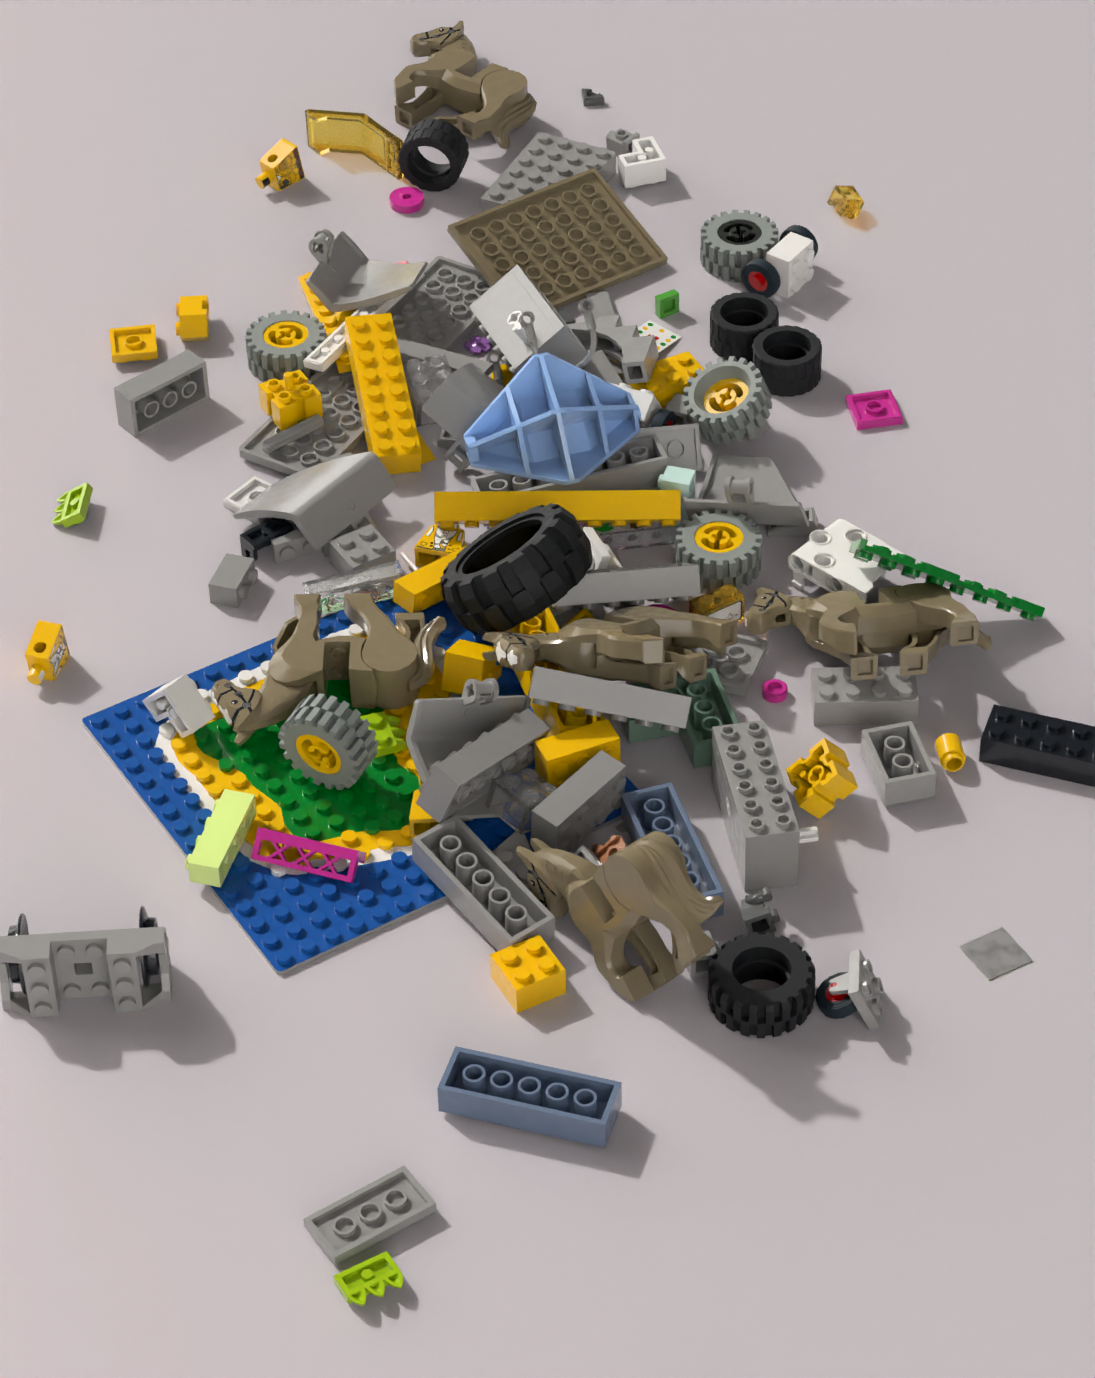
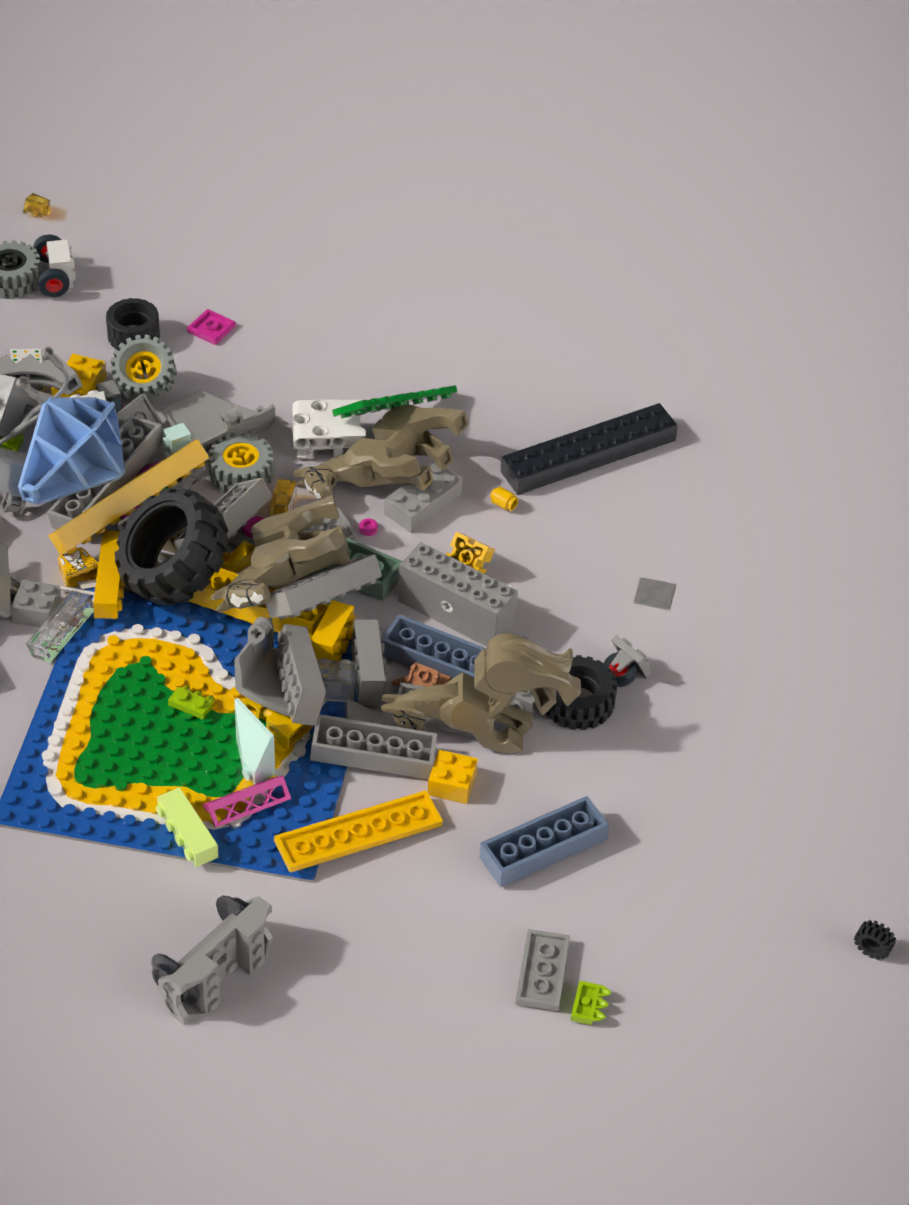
camera: 50 degrees left, 5 degrees up
white brick [142,674,215,738] -> none
dark tan animal [211,593,446,746] -> none
light grey wheel [278,694,378,790] -> none
yellow plate [441,639,502,695] -> none
bright green plate [655,289,679,319] -> none
black tyre [710,292,779,363] -> none
light grey brick [860,721,937,806] -> none
none -> light aqua slope [235,698,275,784]
none -> yellow plate [274,790,443,873]

